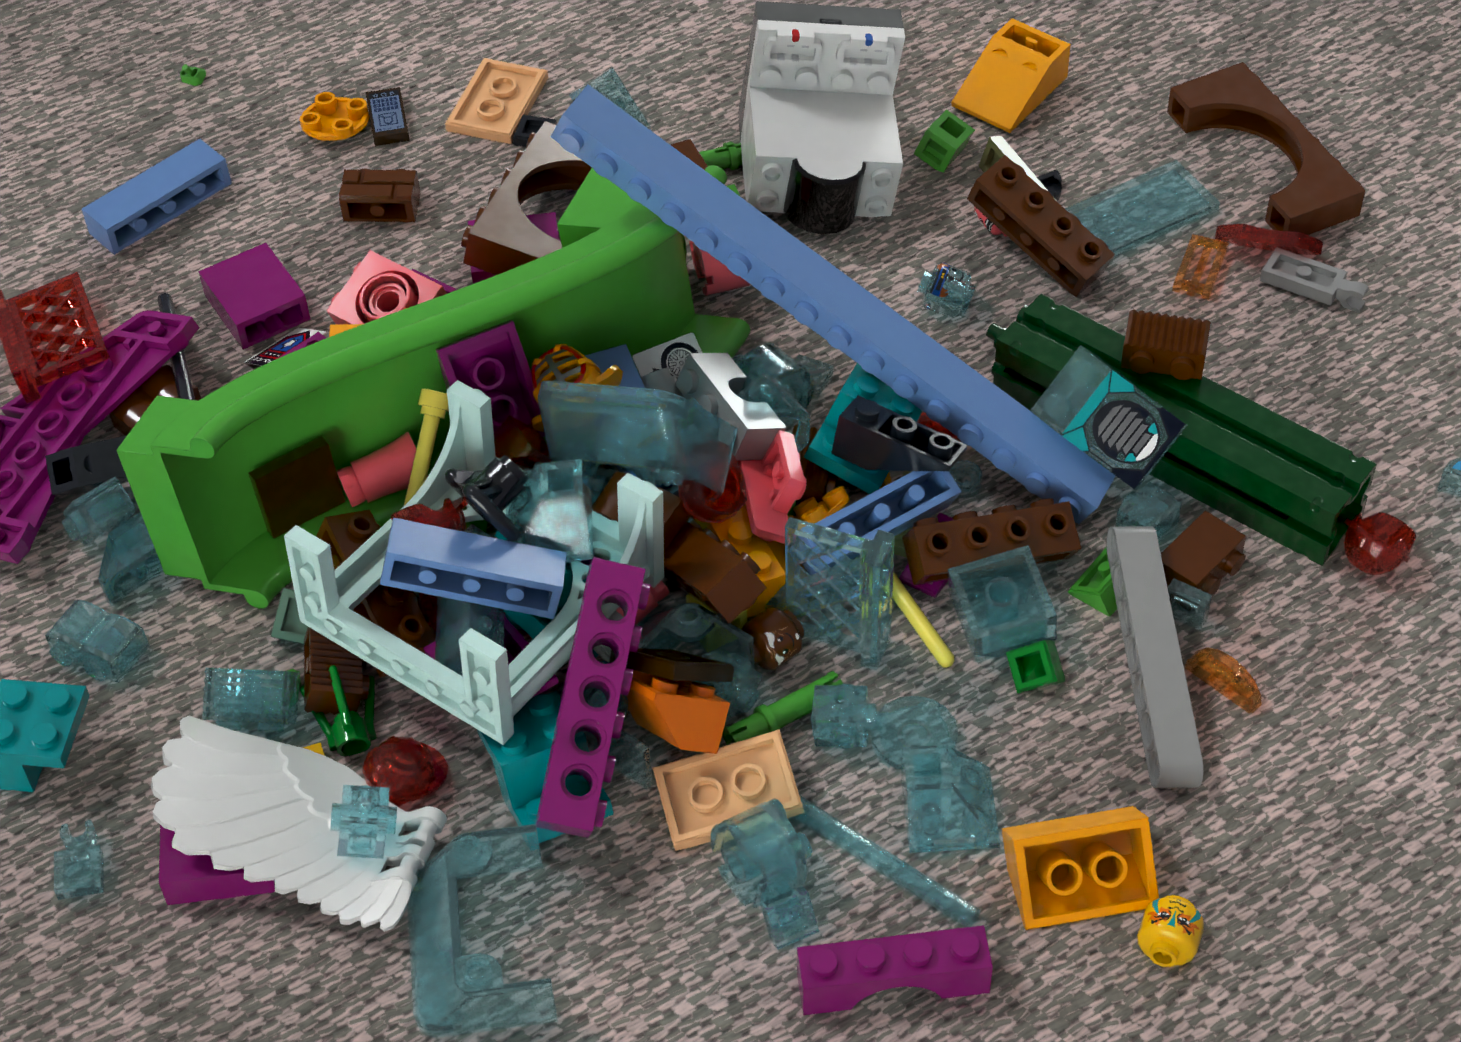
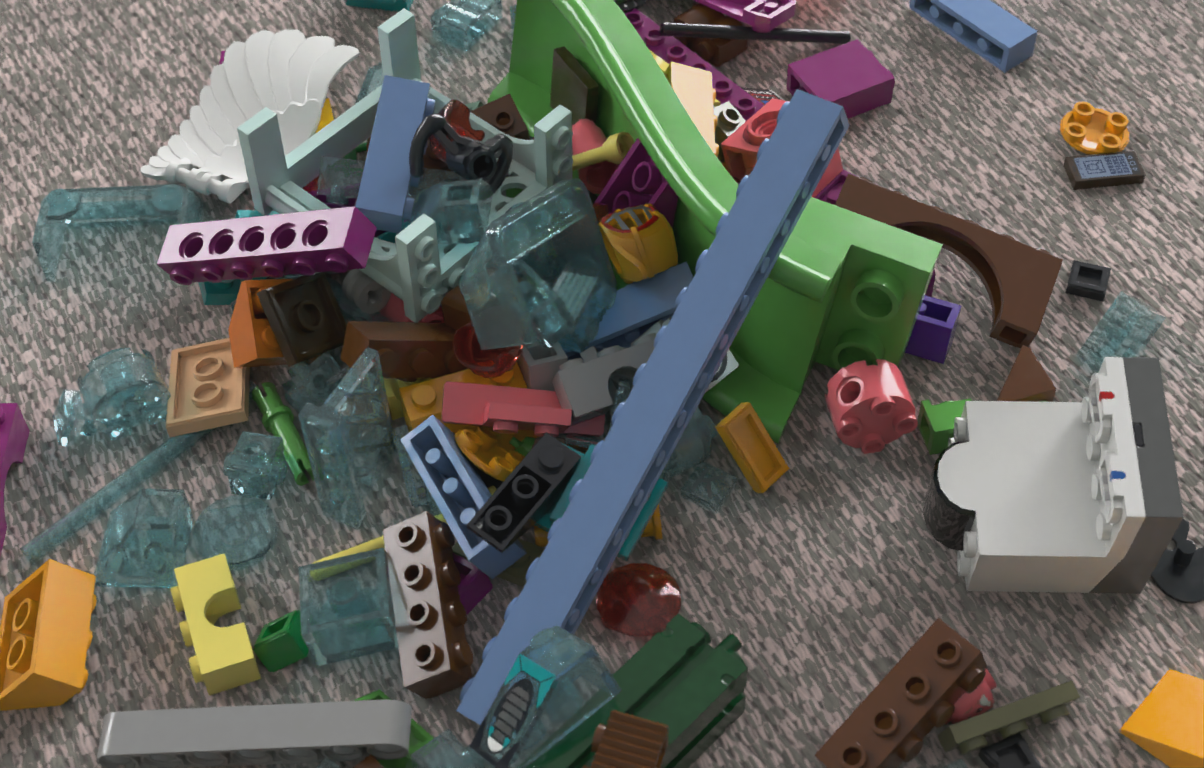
camera: 95 degrees right, 0 degrees up
clear light blue plate [54,820,104,900] -> none
bright green rock [180,64,206,86] -> none
clear light blue brick [330,785,397,859] -> none
reddish brown brick [339,168,421,222] -> none
light nougat tile [445,58,548,144] -> none
bright green brick [914,109,975,172] -> none
clear light blue head [917,263,976,318] -> none
none -> light yellow arch [170,553,261,696]
none -> light orange tile [715,402,789,493]

